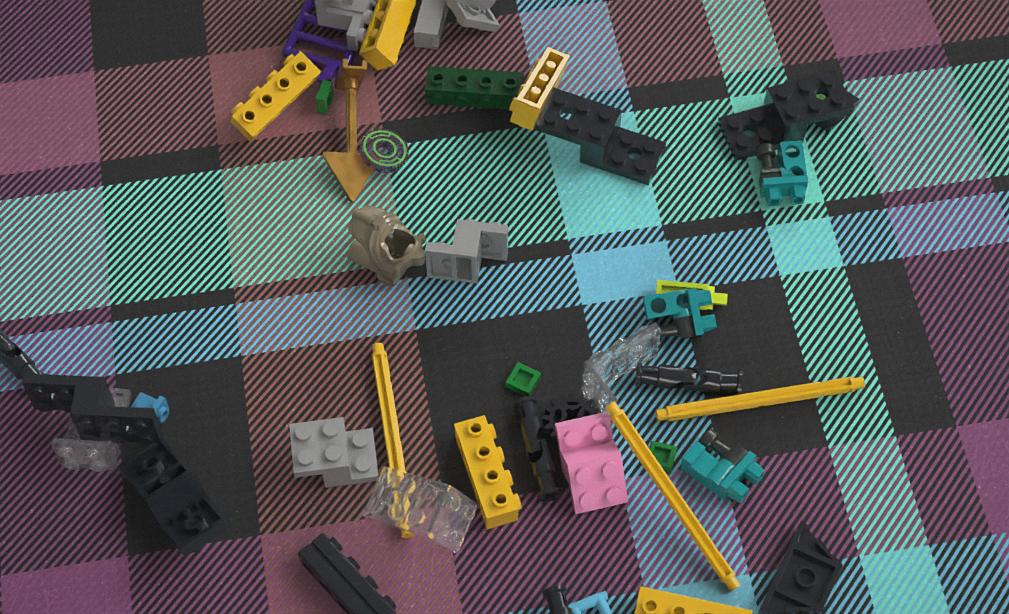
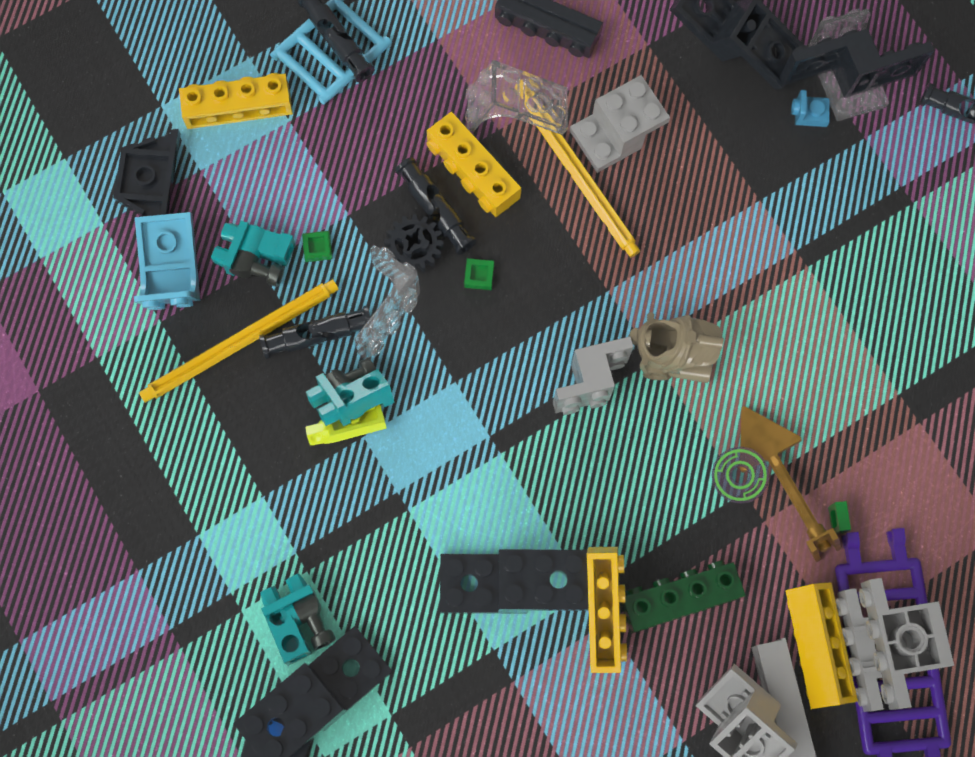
camera: 155 degrees right, 15 degrees up
yellow brick [230,51,321,142] -> none
bright pink bracket [555,412,628,514] -> none
yellow piece [605,401,740,592] -> none
none -> medium azure bracket [134,212,201,310]

